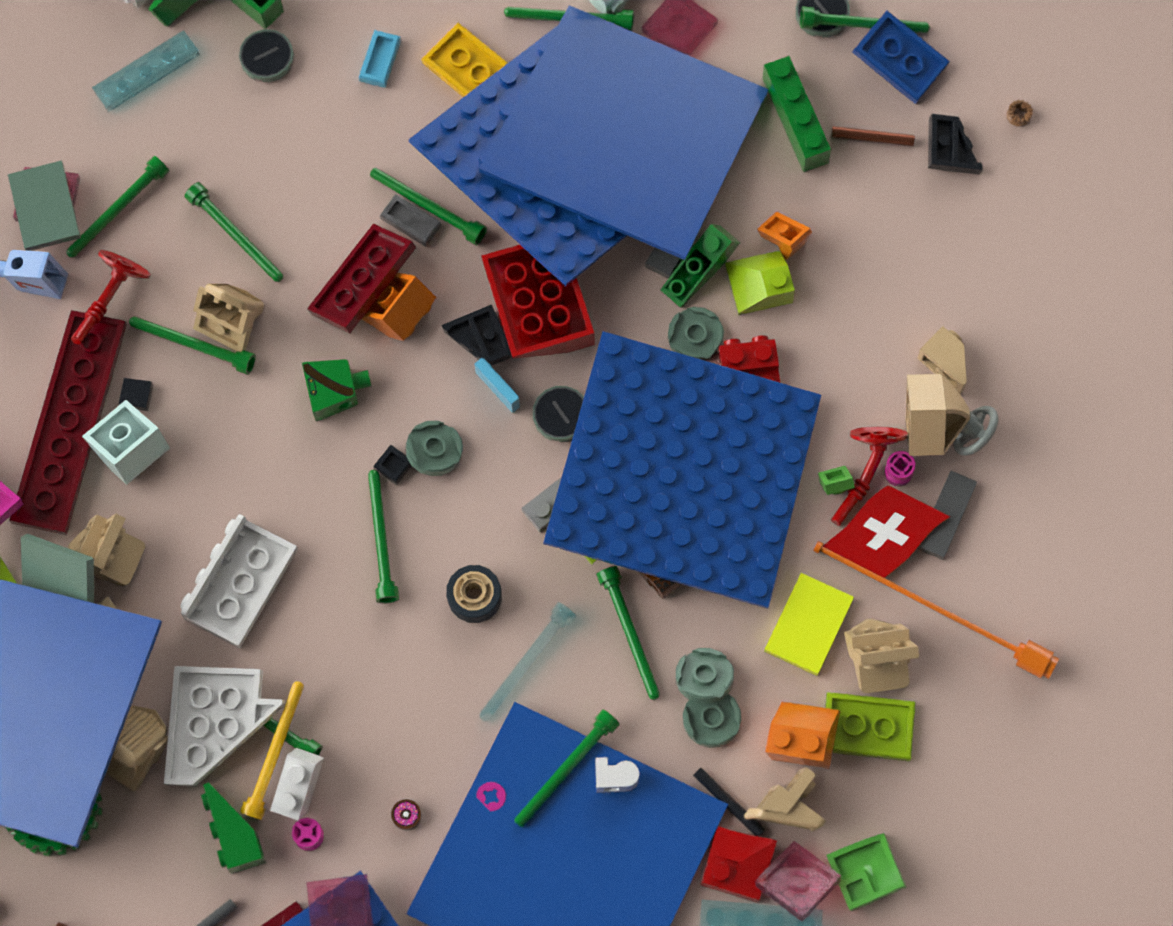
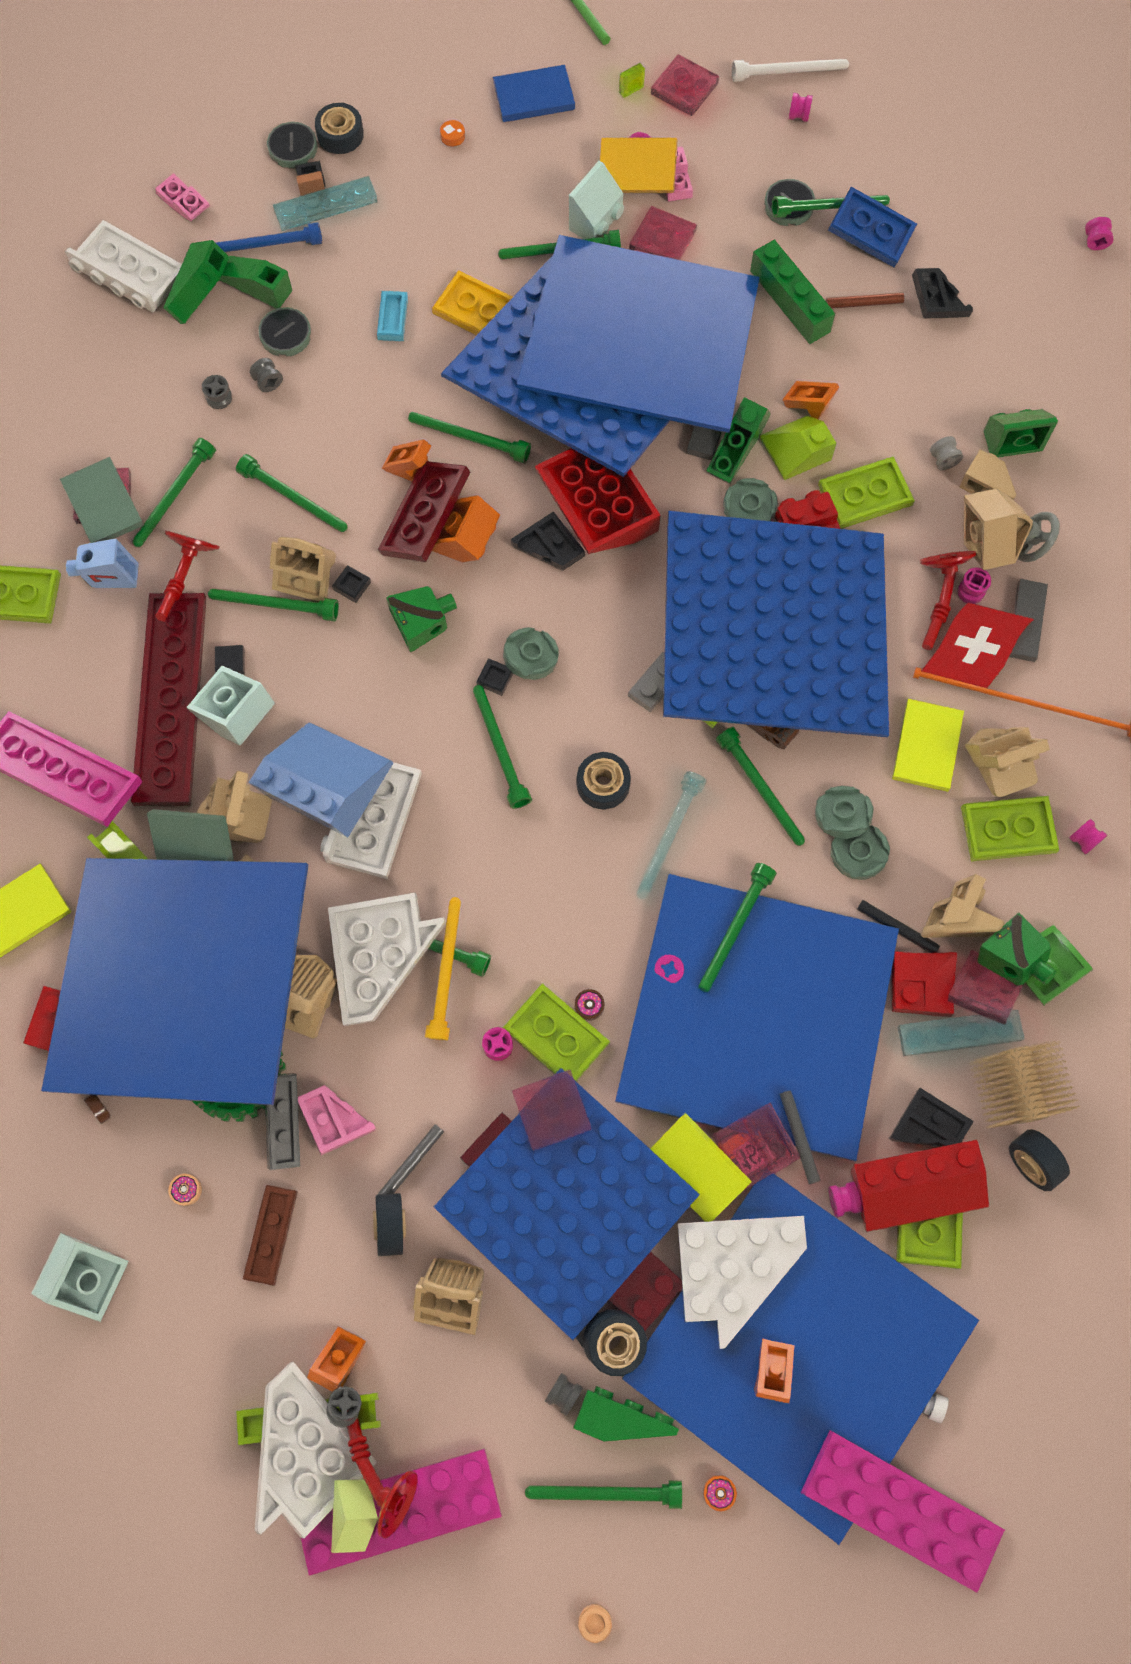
camera: 15 degrees left, 0 degrees up
clear light blue plate [92,30,200,112] -> none
green slope [201,782,266,874] -> none
white brick [270,748,324,820] -> none
flat silver tile [380,194,442,247] -> none
medium azure tile [474,358,520,413] -> none
black tile [533,386,584,442] -> none
white leg [595,757,639,793] -> none
orange slope [765,701,840,769] -> none
bright green plate [818,465,855,495] -> none
medium nougat bush [1006,99,1033,127] -> none
none -> dark grey wheel [202,375,232,409]
none -> medium blue slope [248,722,393,838]
none -> dark grey wheel [249,358,283,392]
none -> dark grey tile [265,1073,300,1170]
none -> bright pink wing [298,1085,376,1156]
none -> black tile [332,565,371,603]
none -> orange slope [382,439,431,481]
none -> lime tile [503,983,610,1082]
none -> lime tile [818,456,915,529]
none -> light grey wheel [930,436,963,470]
none -> green torso [977,913,1057,985]
none -> green slope [984,409,1058,457]
none -> dark pink wheel [1069,819,1108,855]
none -> dark pink wheel [1085,217,1114,250]

